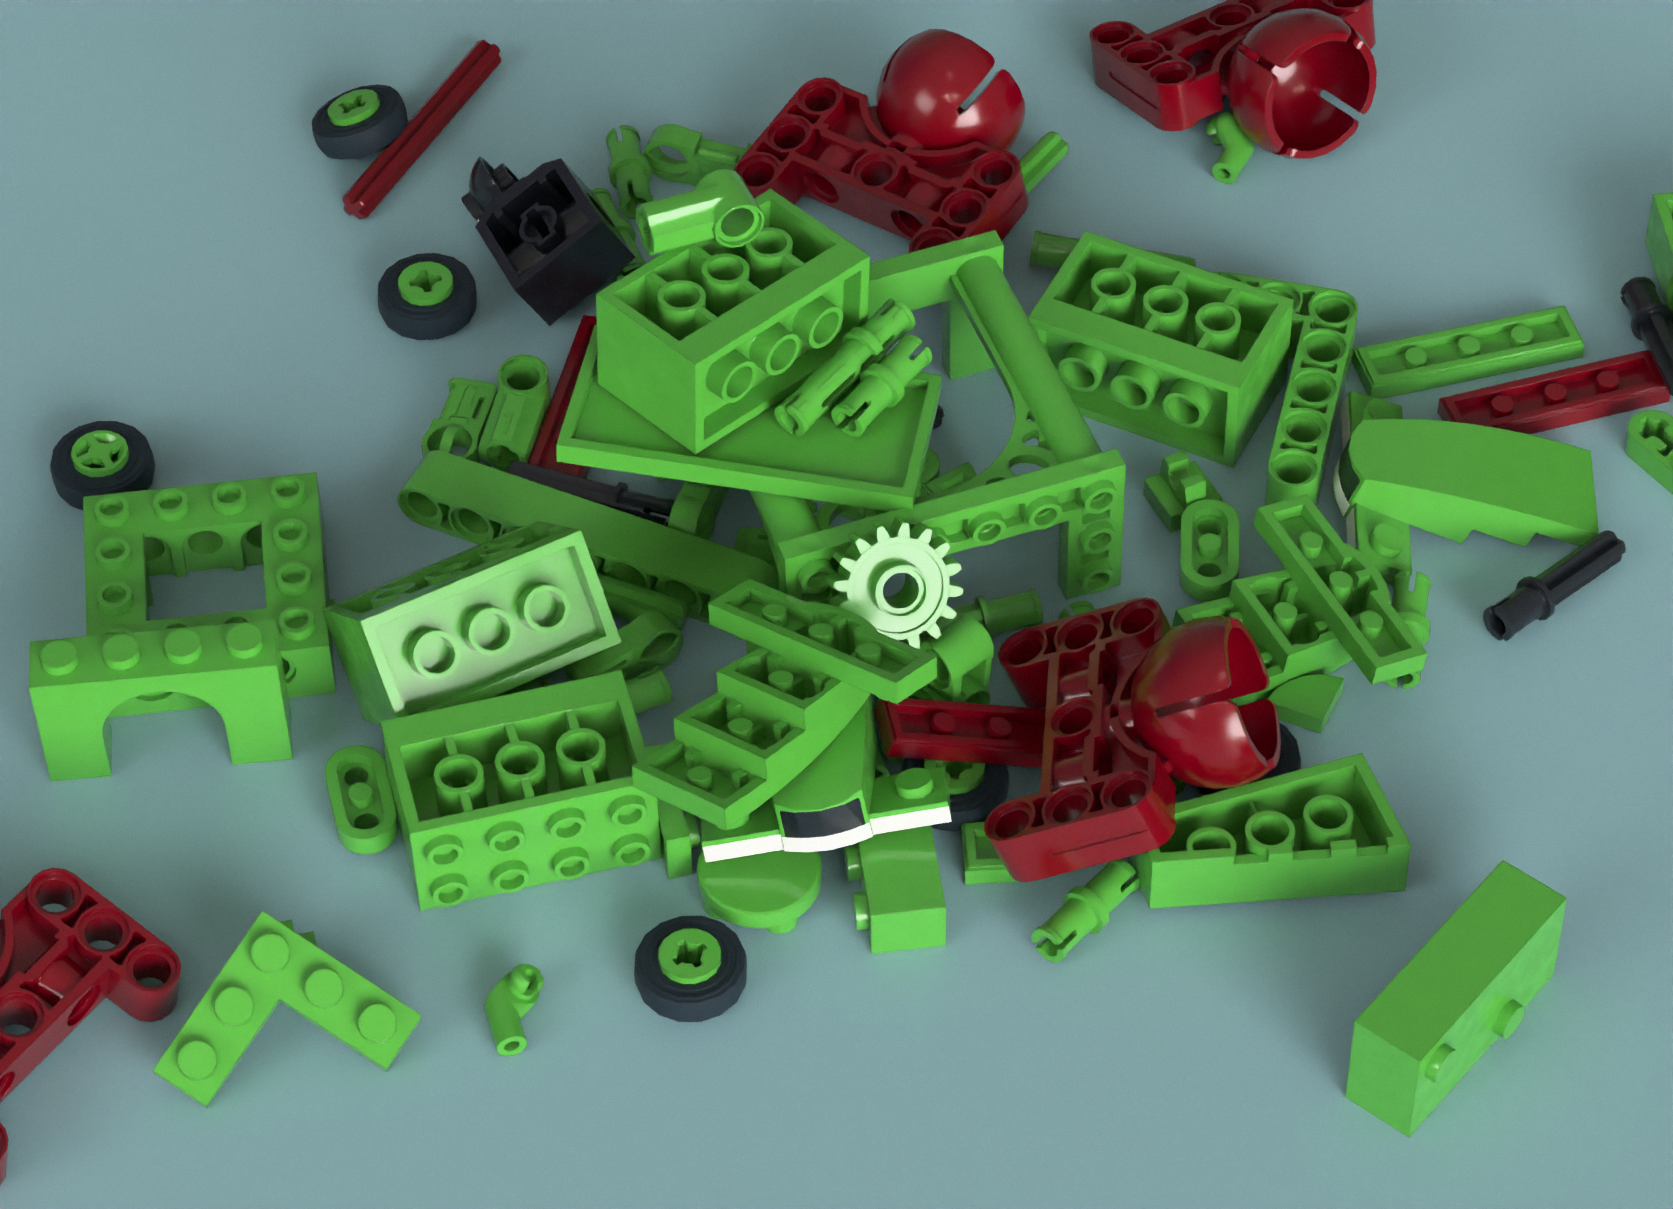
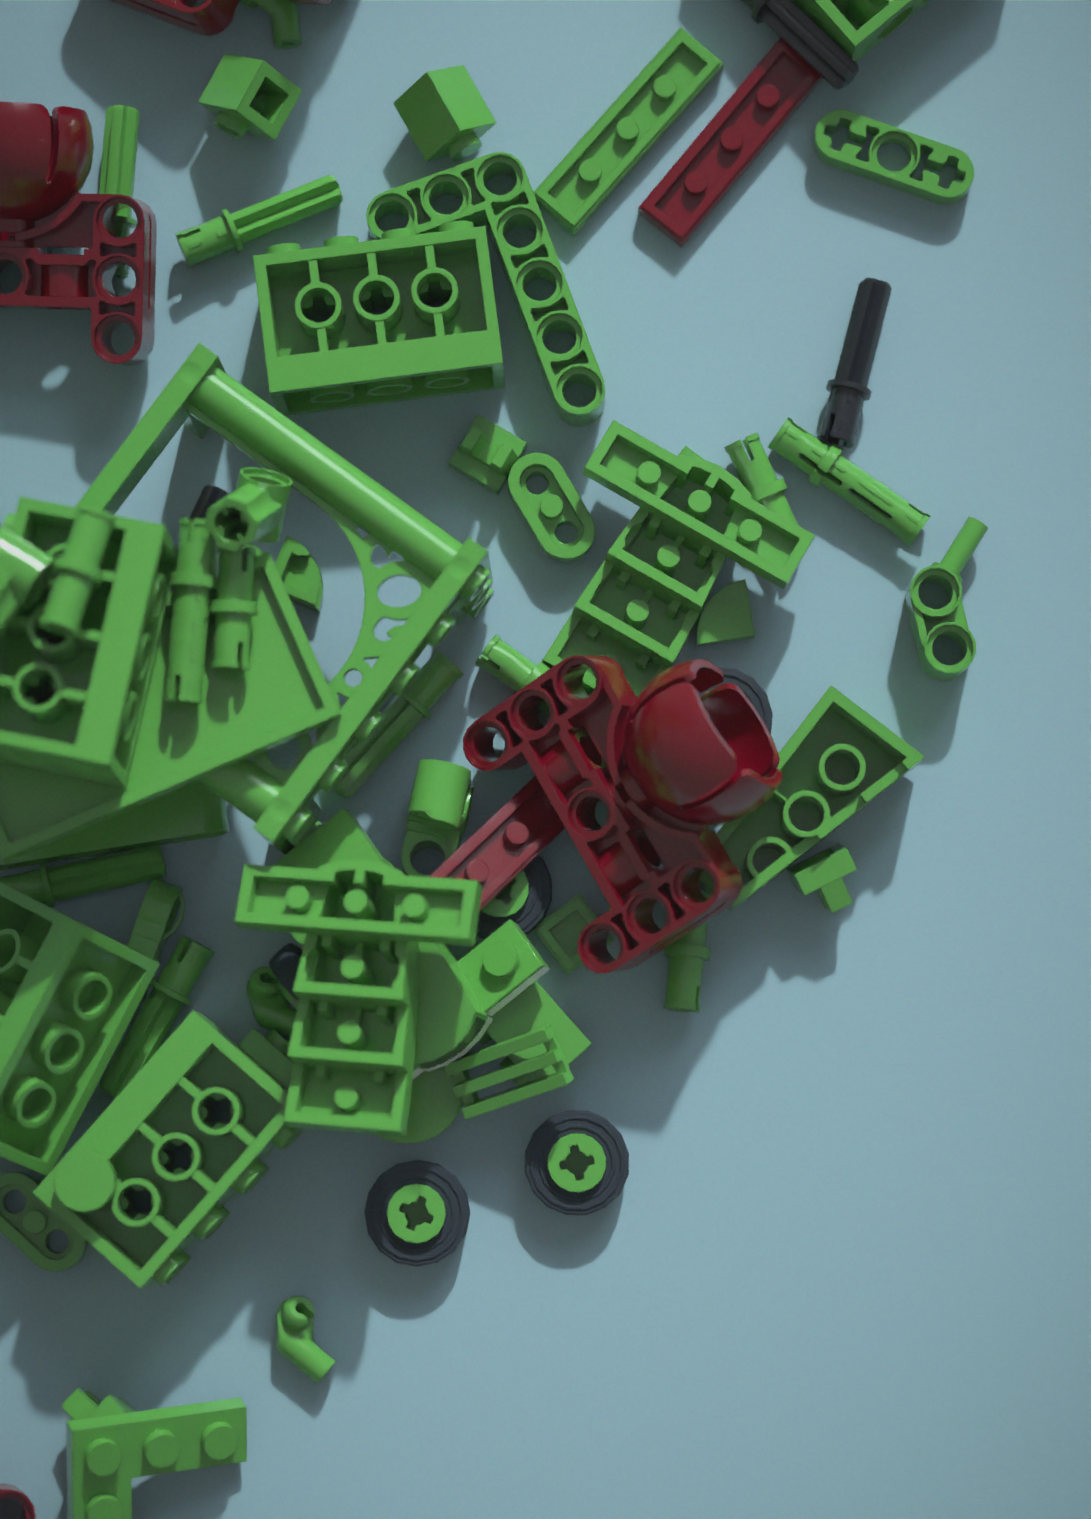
camera: 30 degrees left, 35 degrees up
gear [826,517,963,649] -> none
bright green slope [1333,390,1599,585] -> none
bright green brick [1345,860,1567,1137] -> none
none -> bright green pin [39,505,116,637]
none -> bright green tile [54,1151,117,1212]
none -> bright green brick [198,53,302,140]
none -> bright green piece [205,467,293,552]
none -> bright green brick [393,65,497,161]
none -> bright green tile [443,1025,574,1120]
none -> black wheel [525,1110,629,1215]
none -> bright green pin [768,417,931,546]
none -> bright green tile [786,843,857,913]
none -> bright green beam [905,517,988,681]

